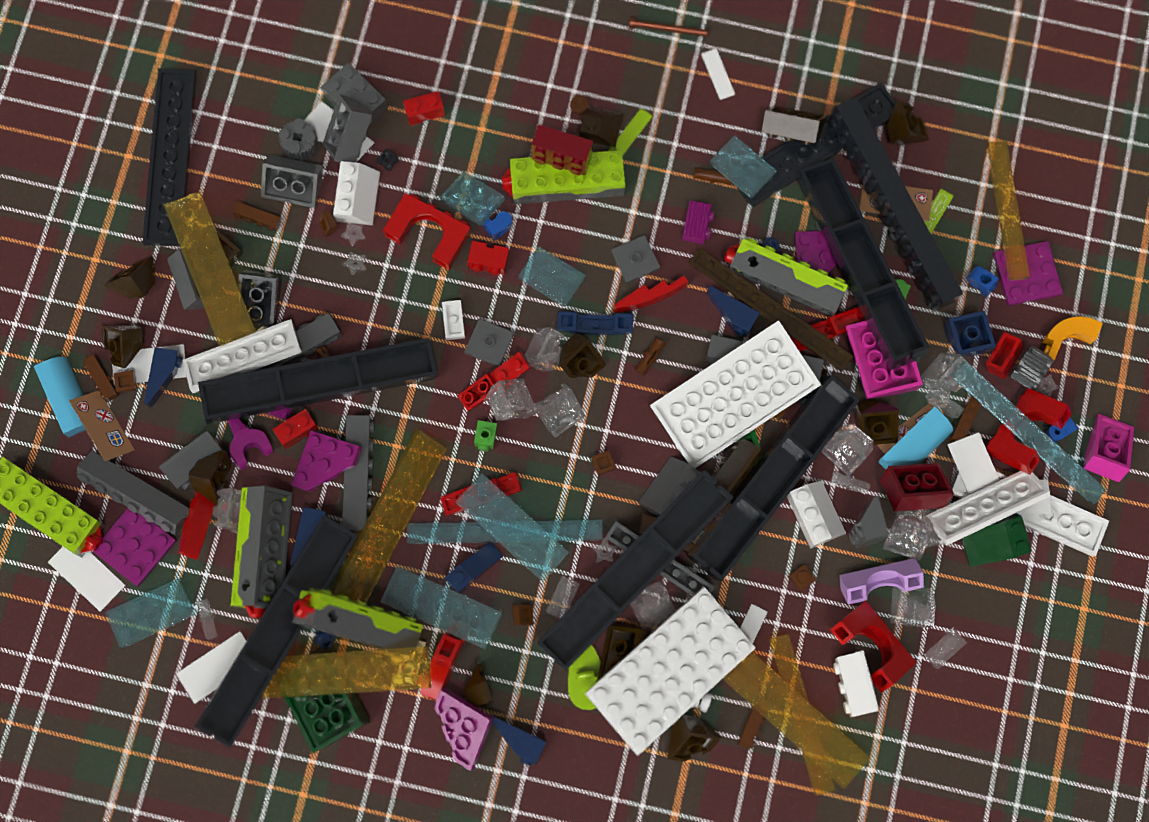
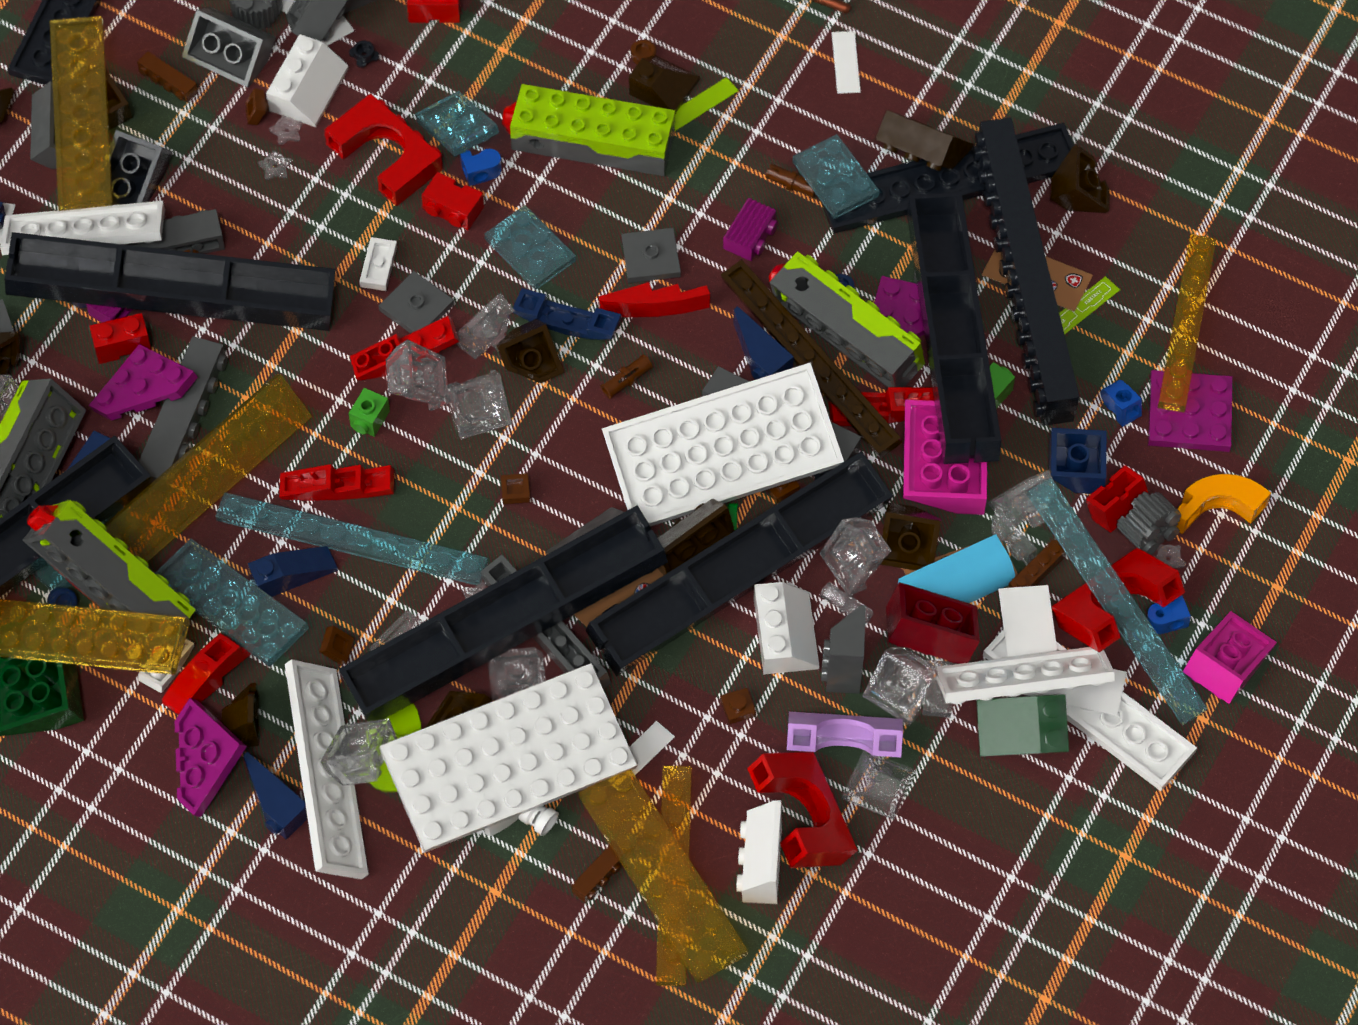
camera: 20 degrees right, 15 degrees down
magenta piece [226,418,273,470] -> none
clear light blue plate [455,474,569,582] -> none
dark red brick [531,124,593,175] -> none
dark brown slope [667,715,721,762] -> none
clear plate [923,628,967,669] -> none
none -> white plate [285,659,368,879]
none -> clear brick [320,718,397,786]

